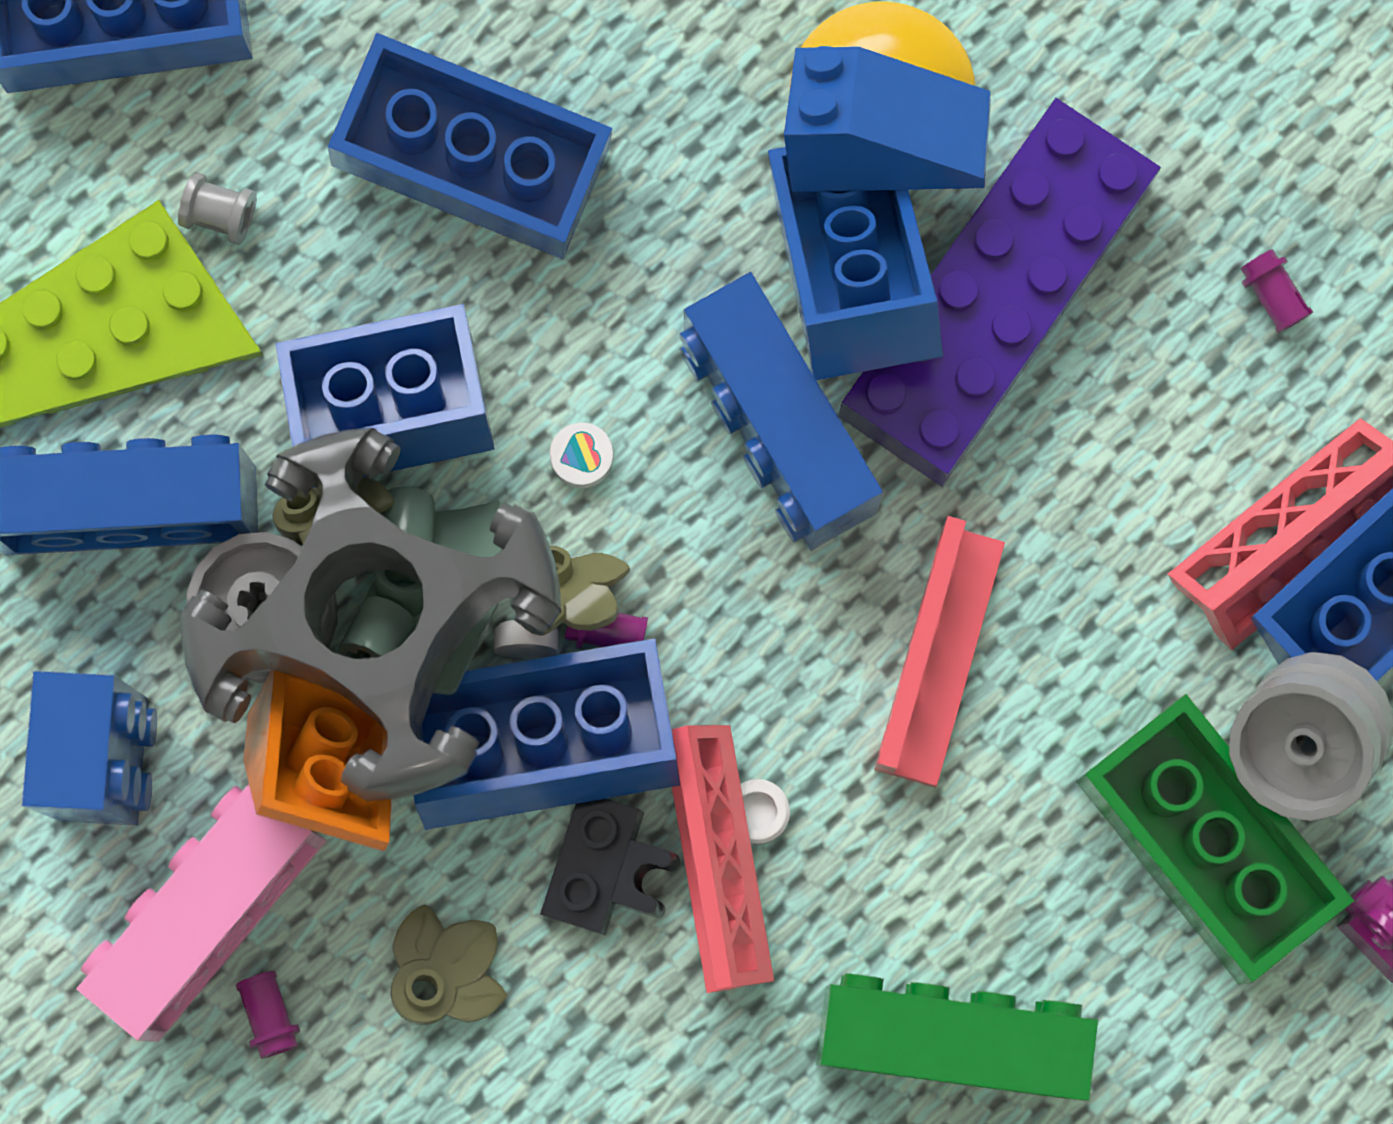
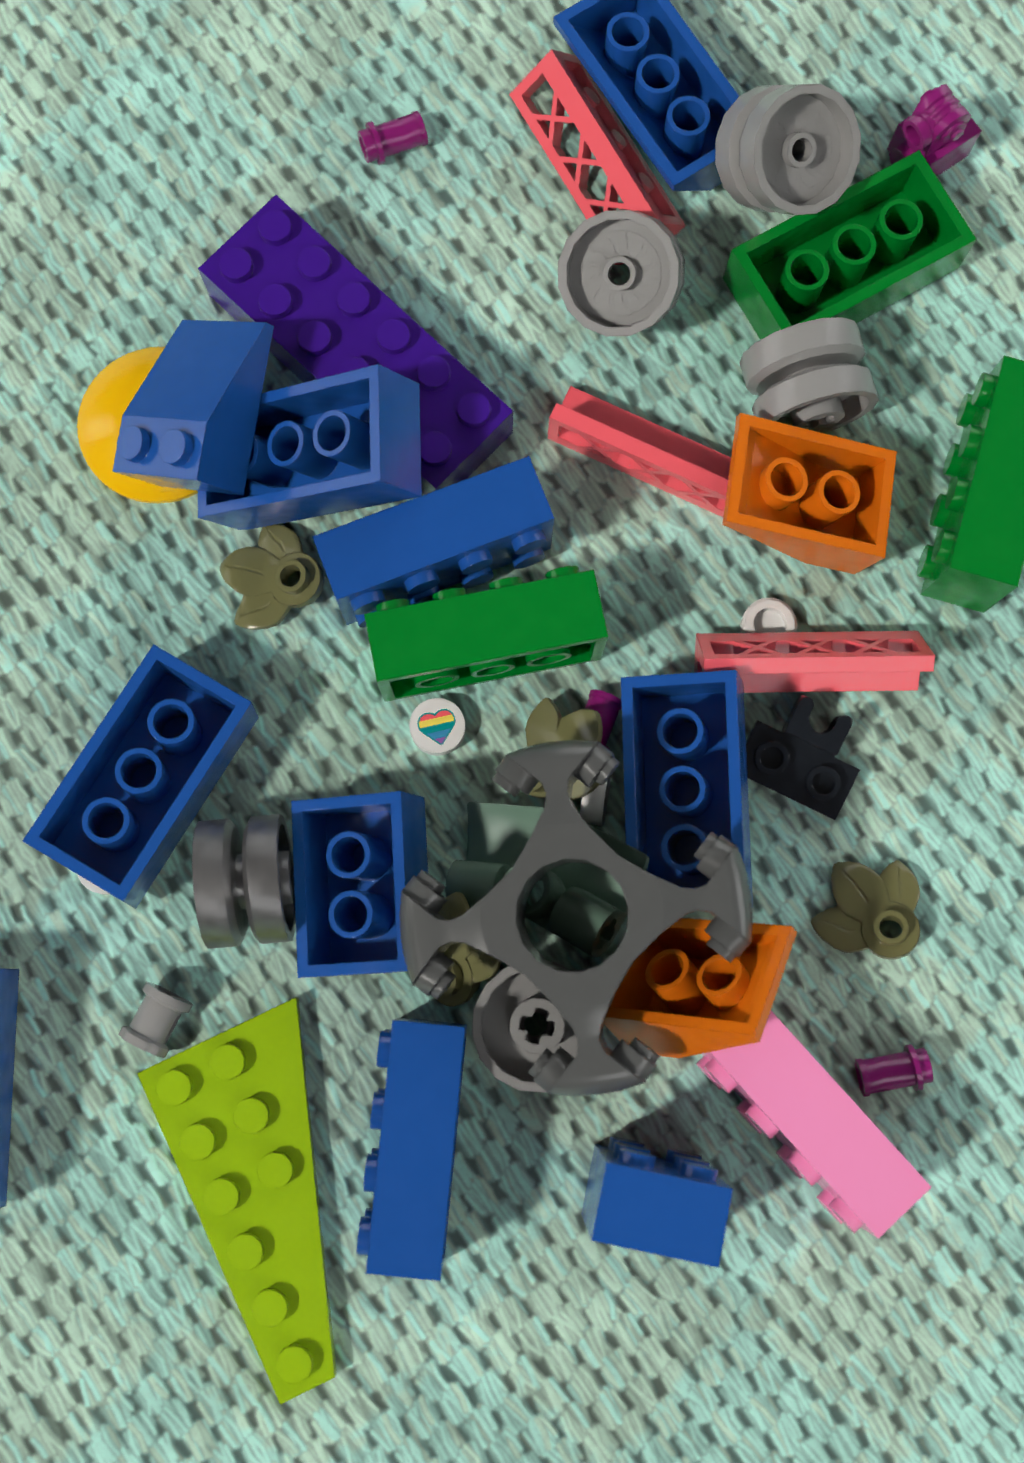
camera: 85 degrees left, 0 degrees up
none -> flat silver wheel [192,814,295,949]
none -> olive plate [220,524,324,630]
none -> green brick [364,566,608,702]
none -> light grey wheel [558,210,685,336]
none -> orange slope [722,413,897,574]
none -> light grey wheel [739,317,879,433]

